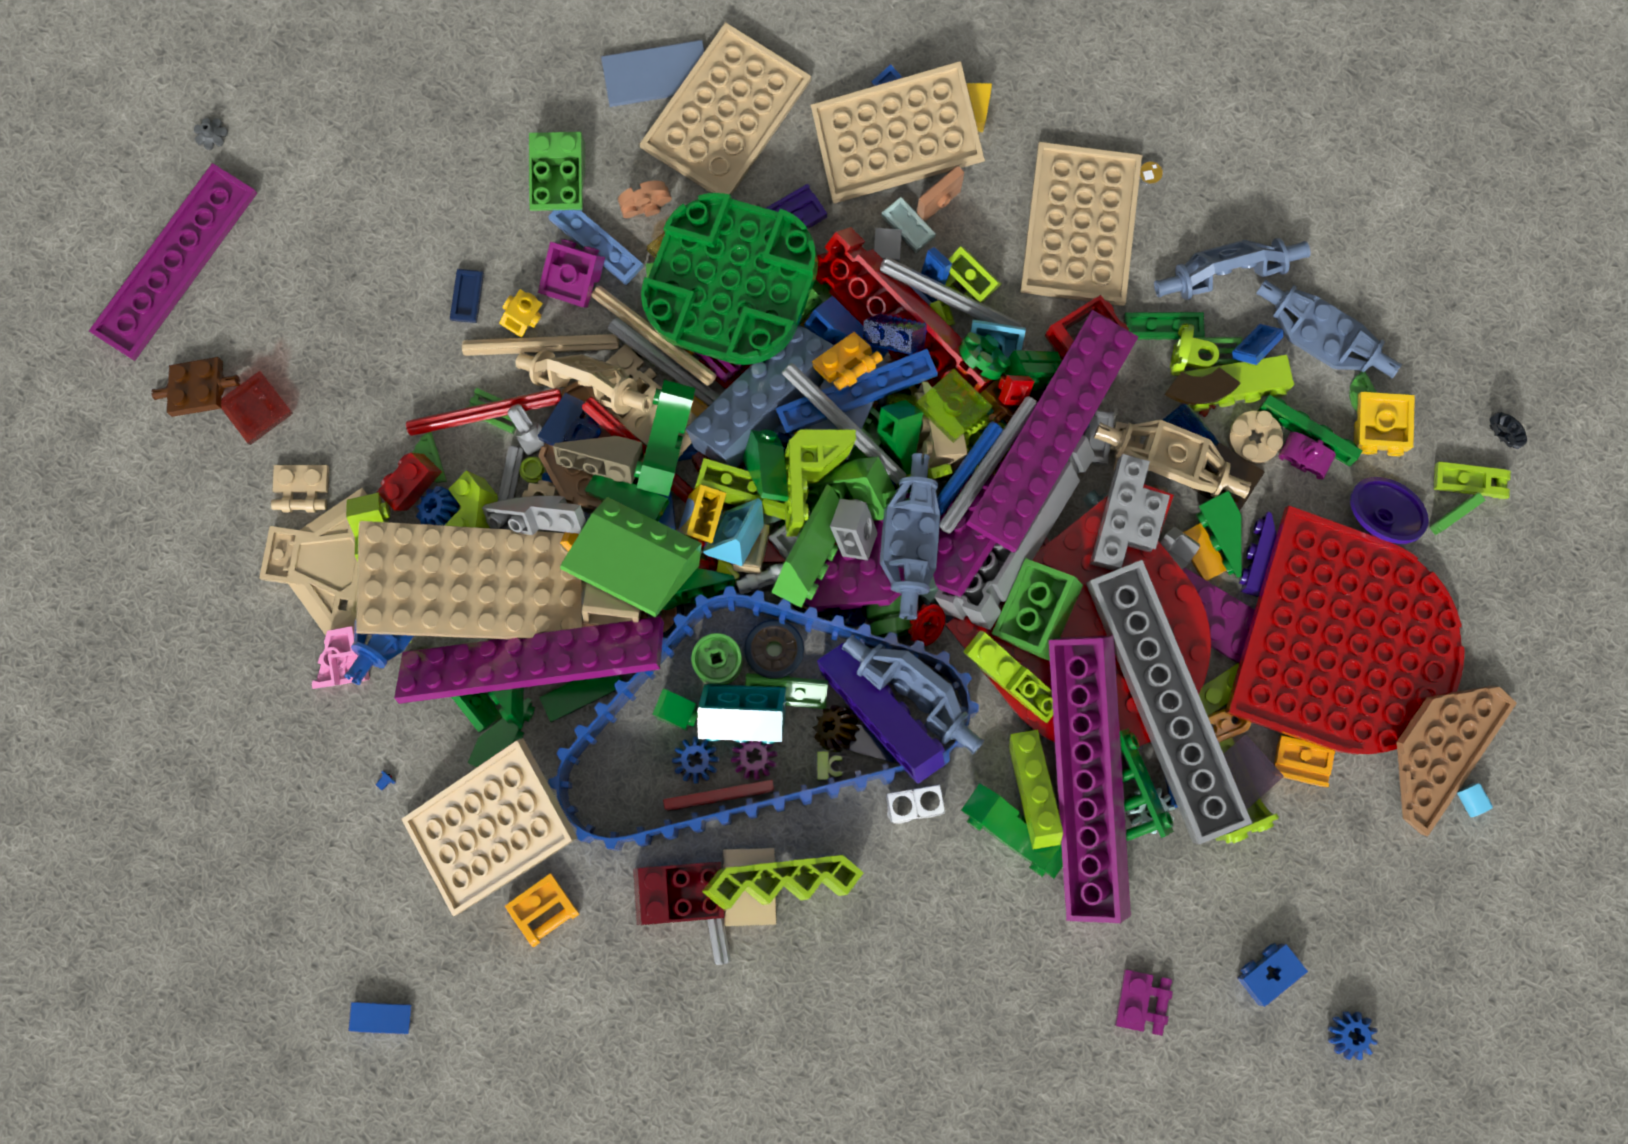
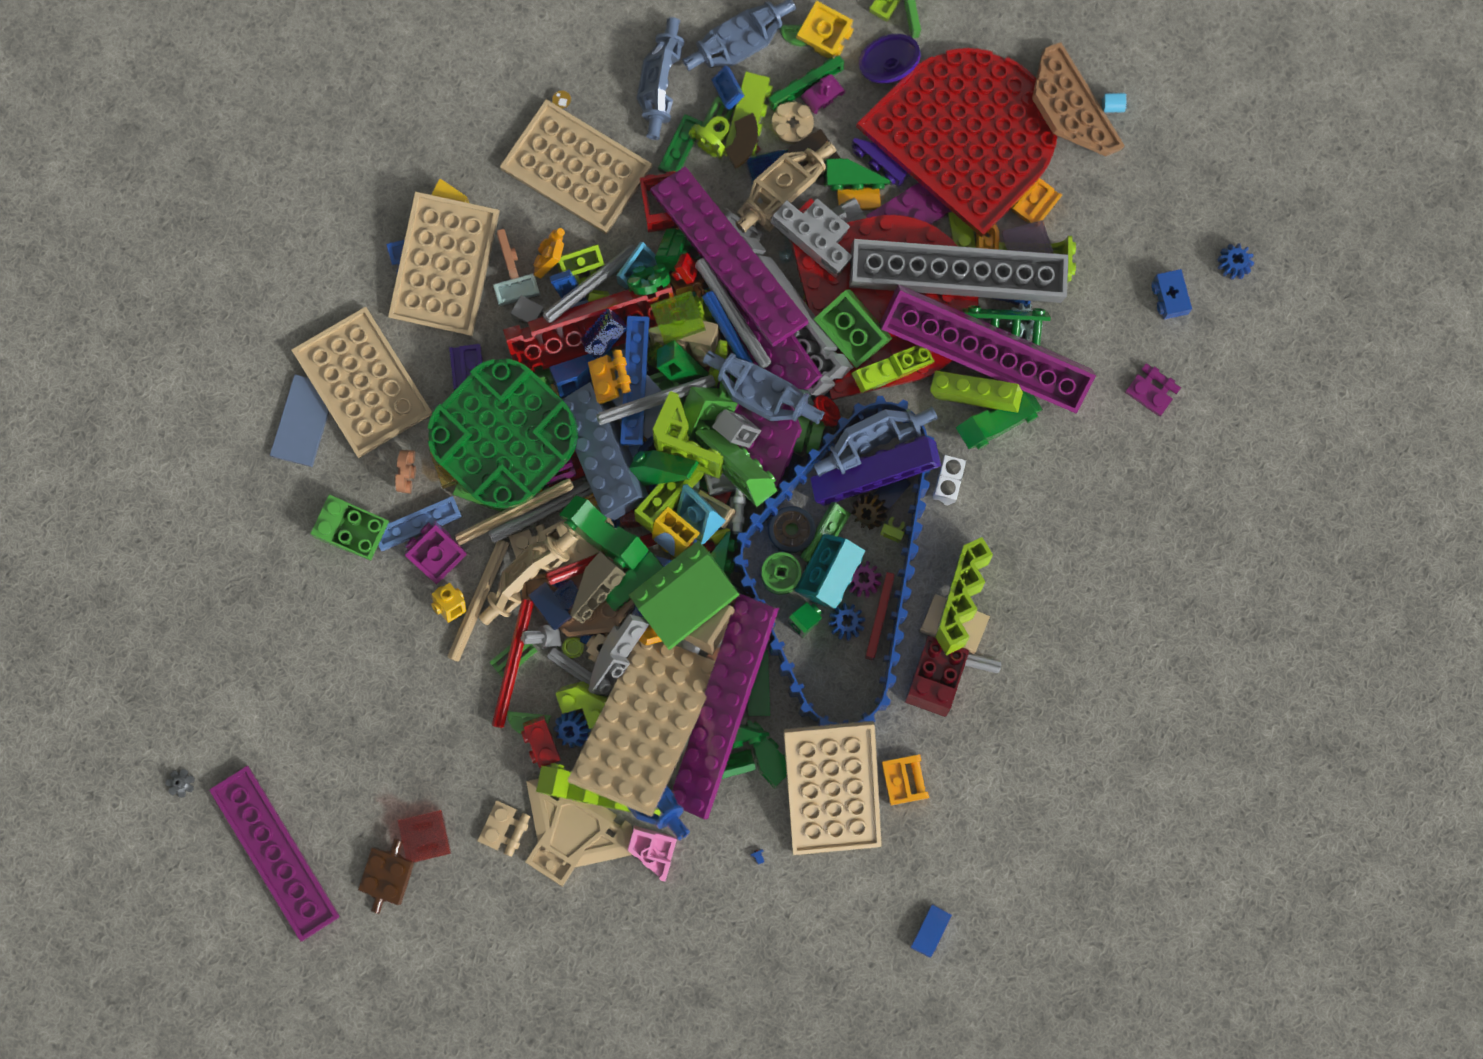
camera: 70 degrees left, 0 degrees up
dark blue tile [450,269,484,323] -> none
none -> light orange plate [533,228,565,279]

